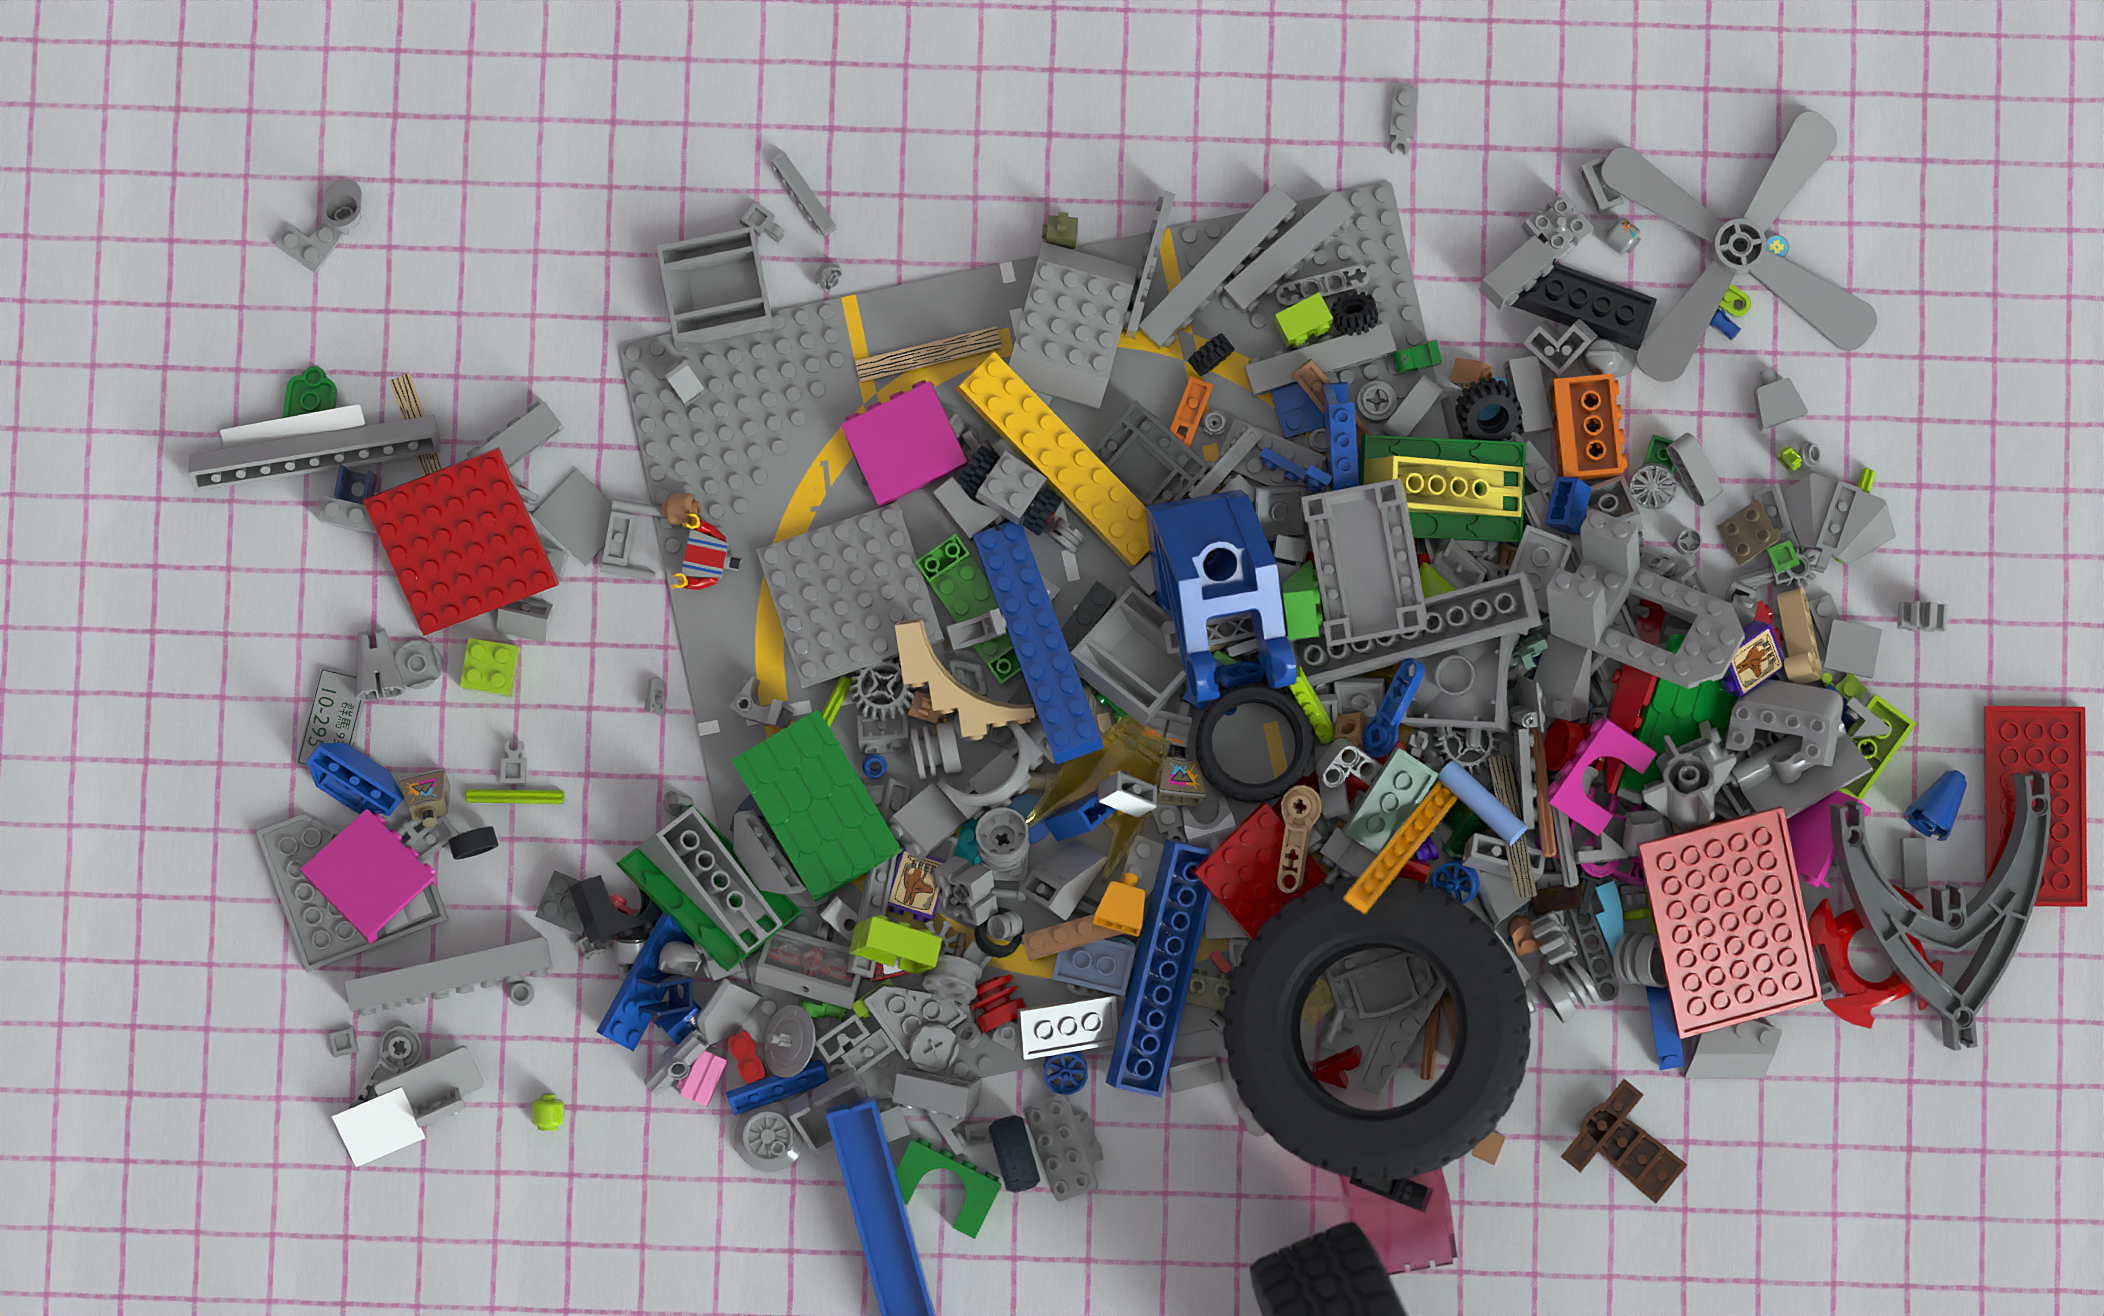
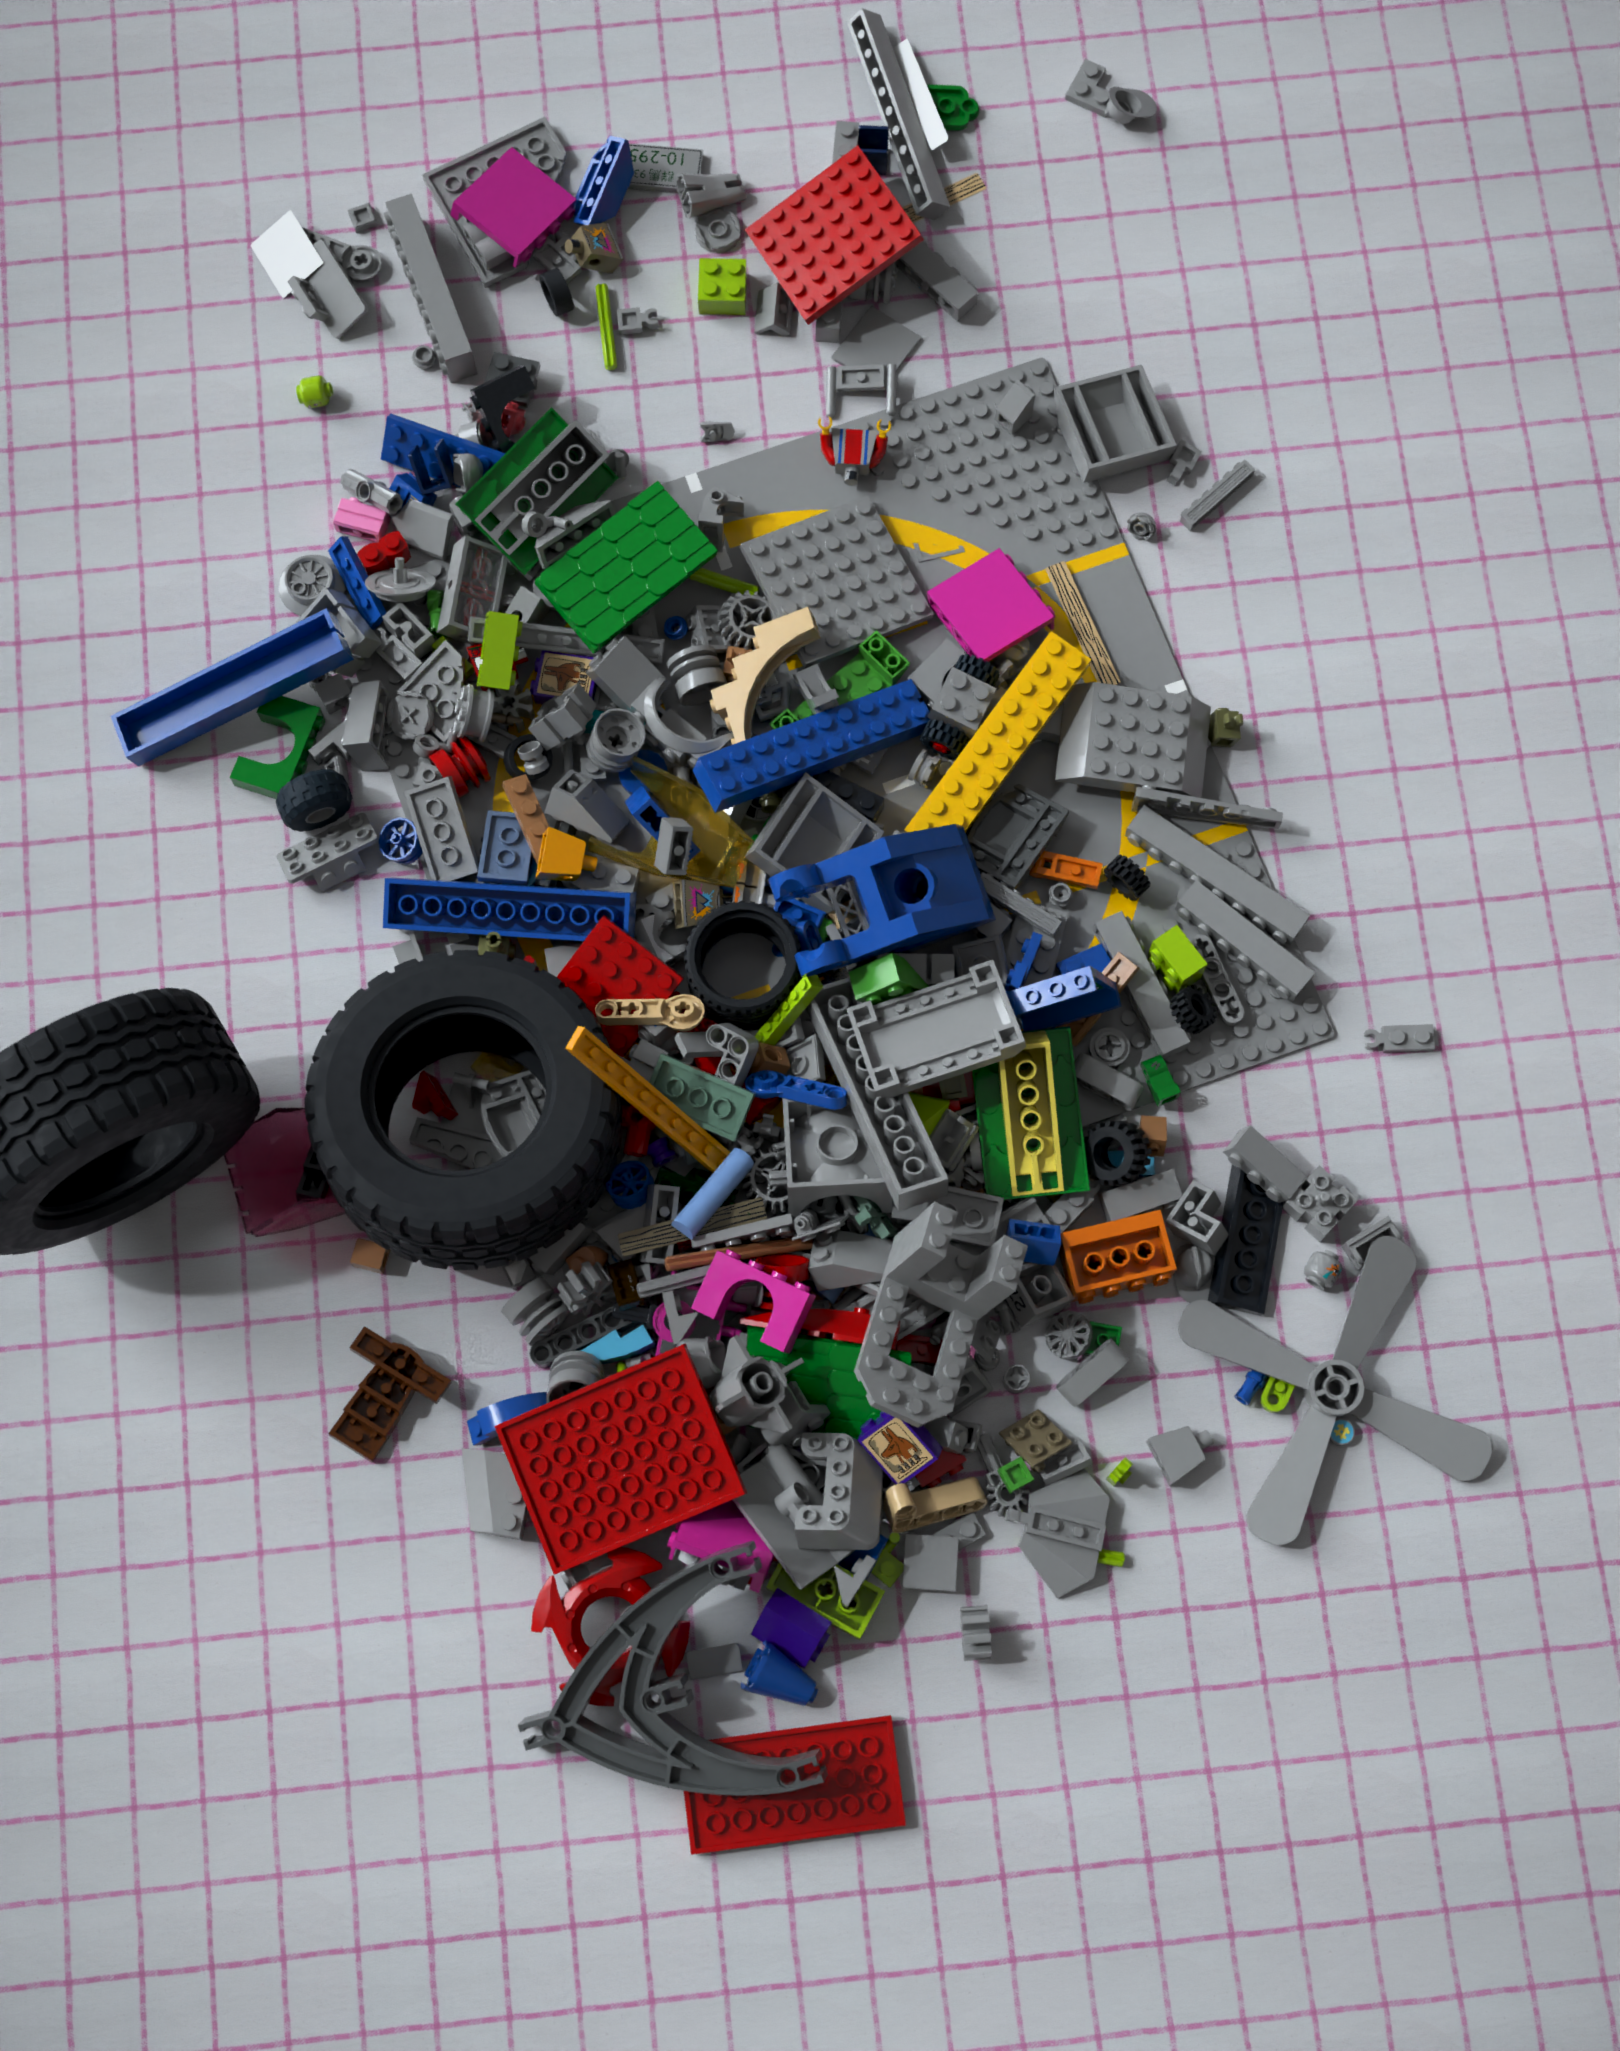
camera: 80 degrees right, 10 degrees down
medium nougat head [662,492,700,525] -> none
light grey plate [1799,442,1821,467] -> none
none -> light grey plate [522,511,573,538]
none -> dark purple brick [751,1588,832,1669]

